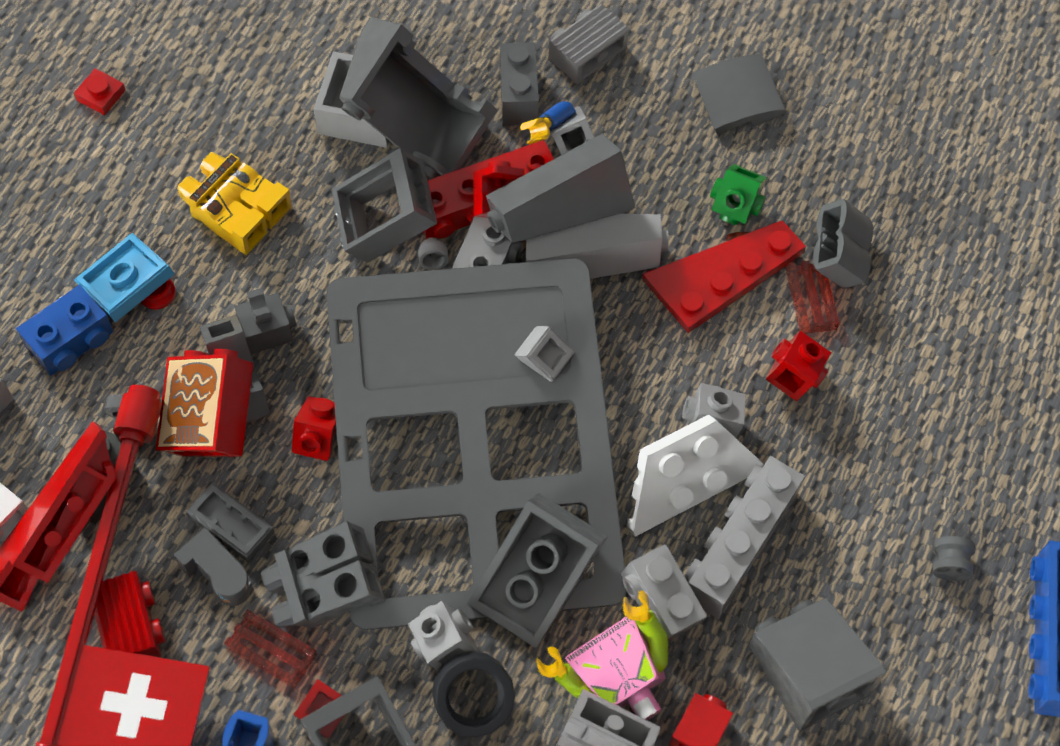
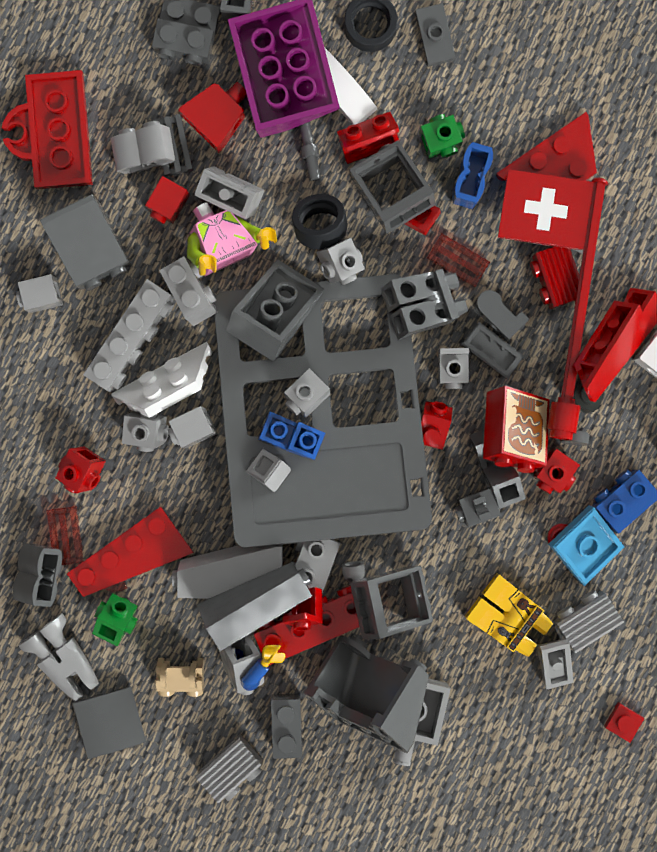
camera: 175 degrees left, 25 degrees up
none -> light grey brick [16,274,63,313]
none -> light grey piece [18,613,99,701]
none -> tan piece [156,658,204,697]
none -> light grey brick [167,406,218,448]
none -> blue slope [258,412,325,460]
none -> light grey brick [284,368,330,418]
none -> light grey brick [438,348,469,390]
none -> red brick [532,449,580,494]
none -> light grey slope [535,639,574,690]
none -> light grey brick [553,590,624,653]

